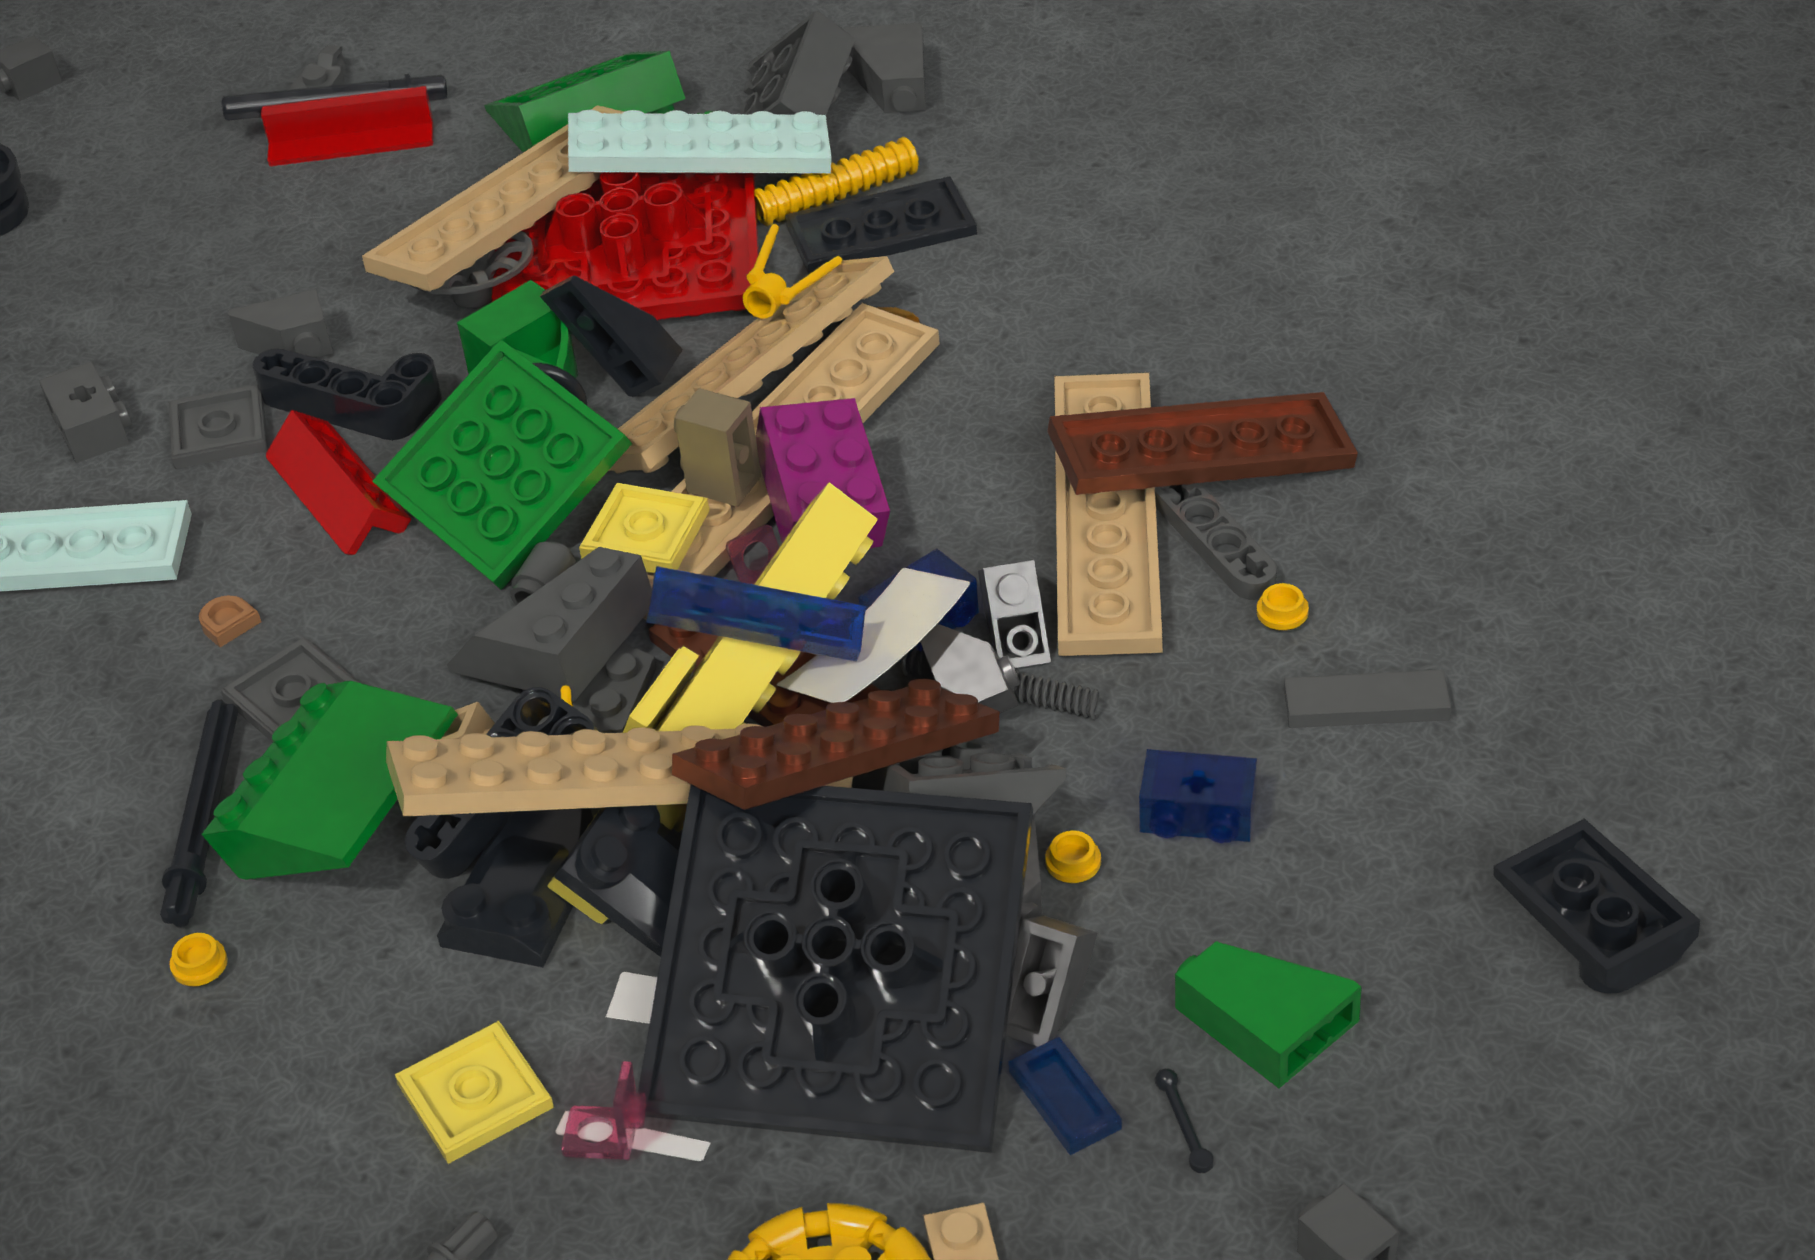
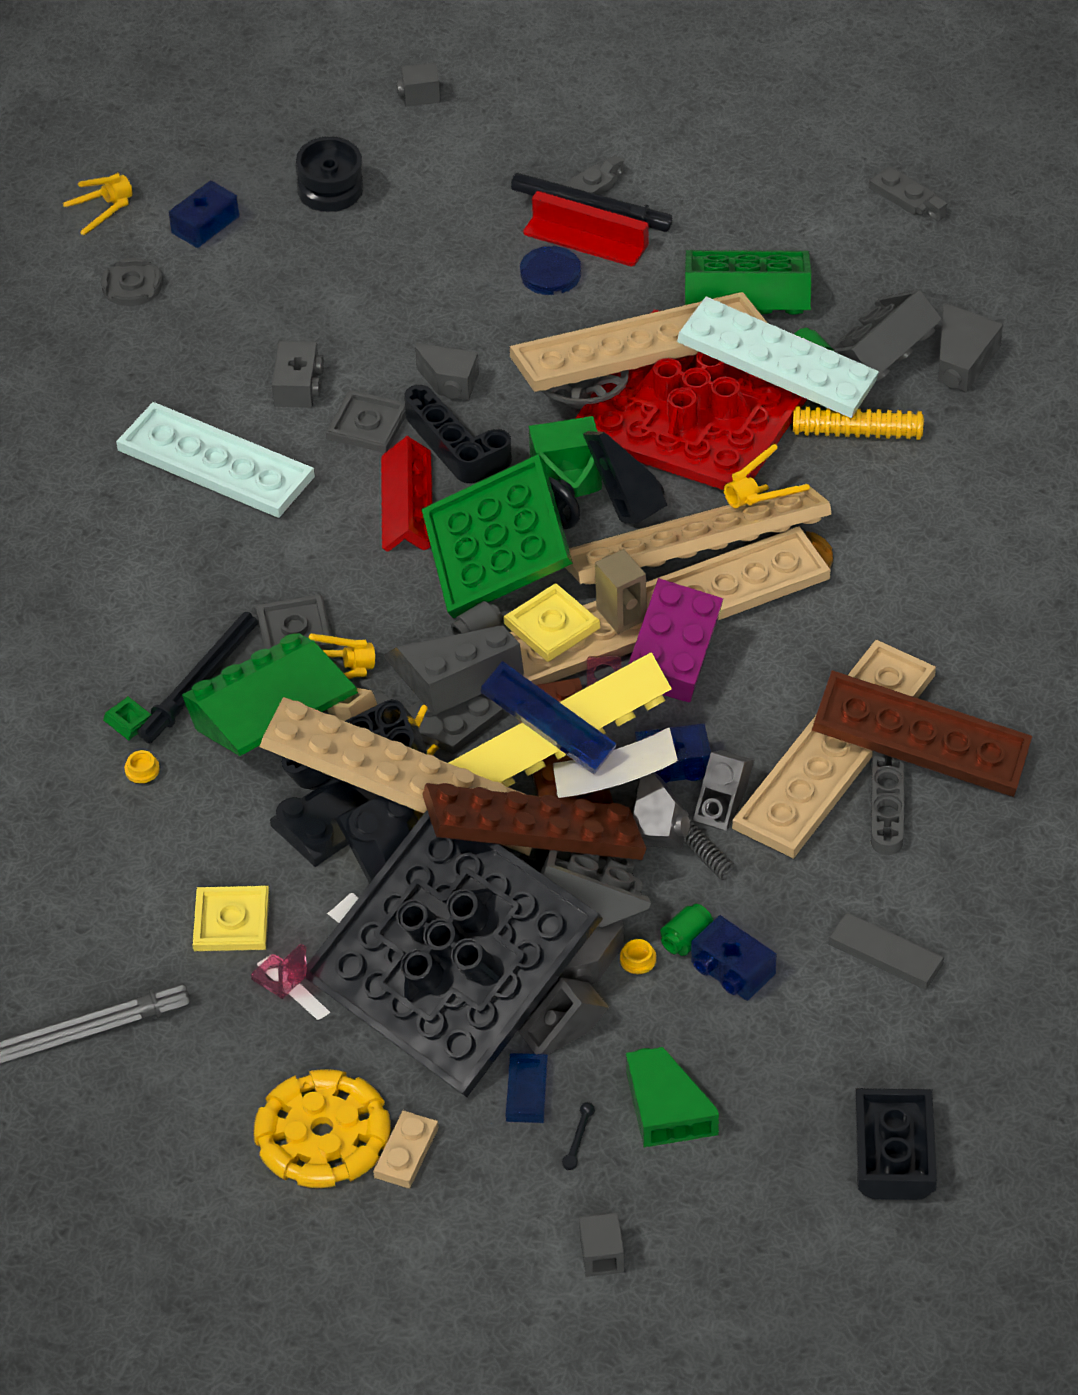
camera: 30 degrees right, 5 degrees up
medium nougat tile [199,596,261,647] -> none
light yellow tile [623,646,699,733] -> none
black tile [785,176,977,274] -> none
yellow plate [1257,583,1309,630] -> none
none -> green tile [103,696,152,741]
none -> yellow plant [309,633,375,679]
none -> clear blue tile [520,246,581,295]
none -> green brick [660,903,714,956]

